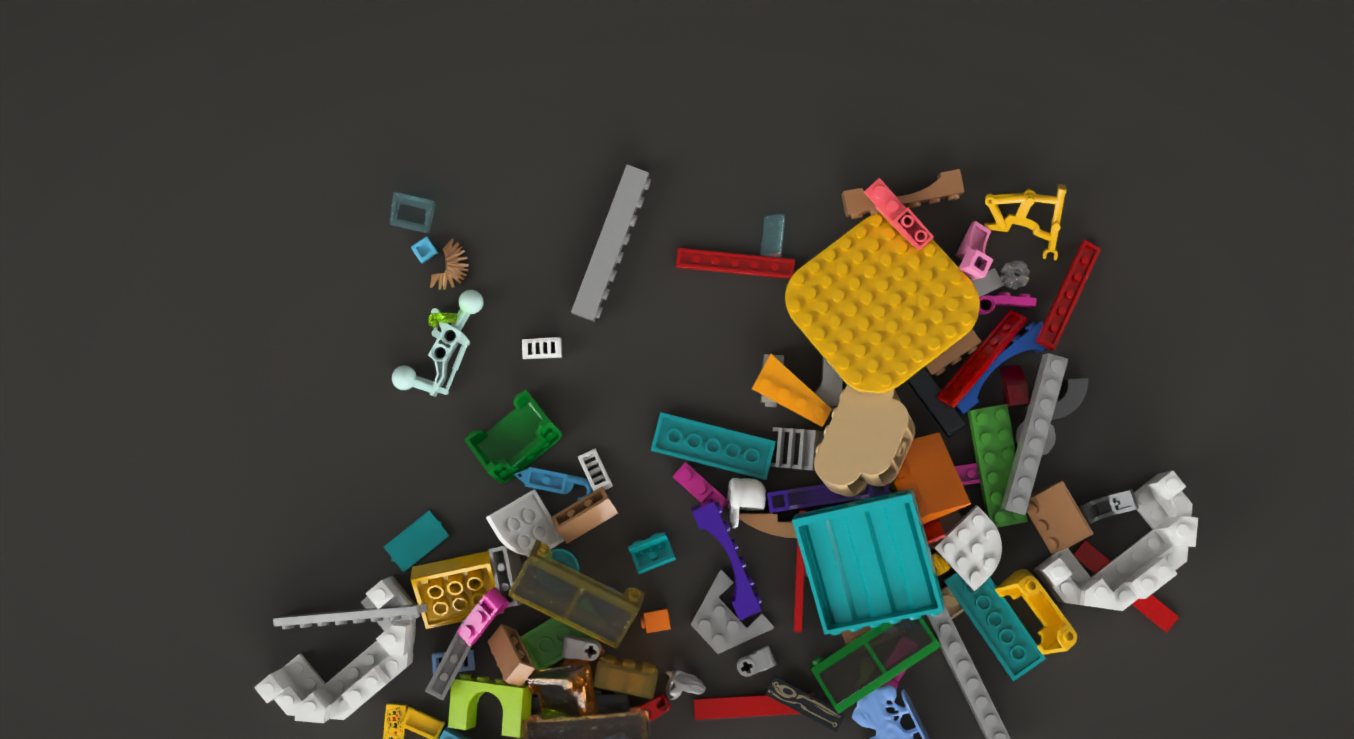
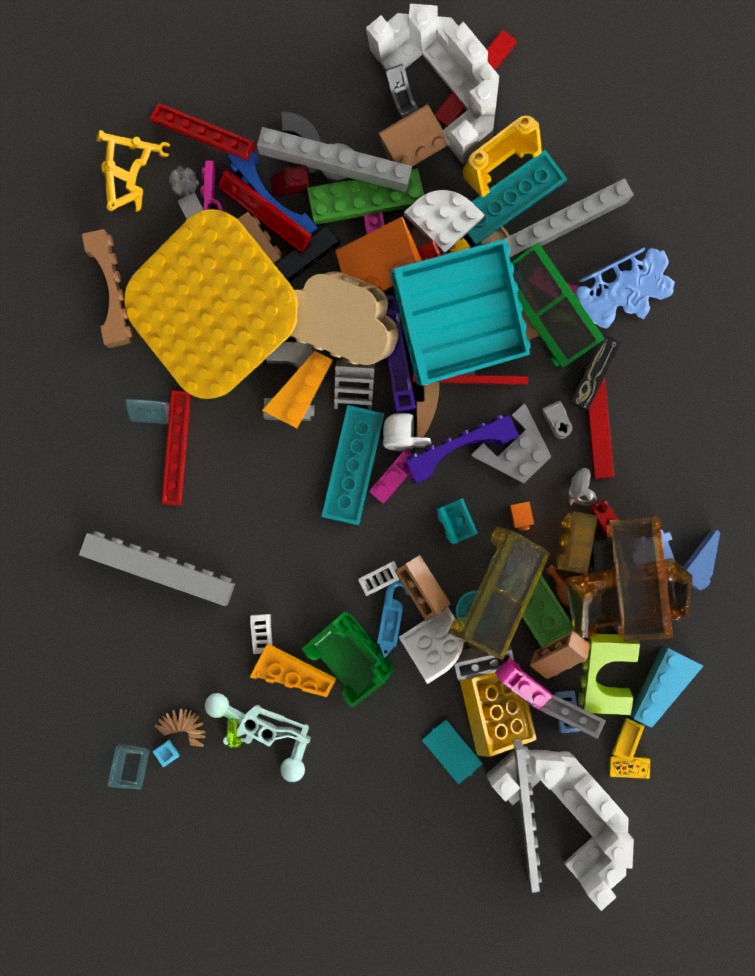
camera: 95 degrees left, 0 degrees up
clear neon green arm [542,709,572,728] -> none
light grey piece [561,635,601,661] -> none
coral slope [864,178,934,251] -> none
bright pink arch [955,221,994,280] -> none
none -> light orange wing [250,643,336,697]

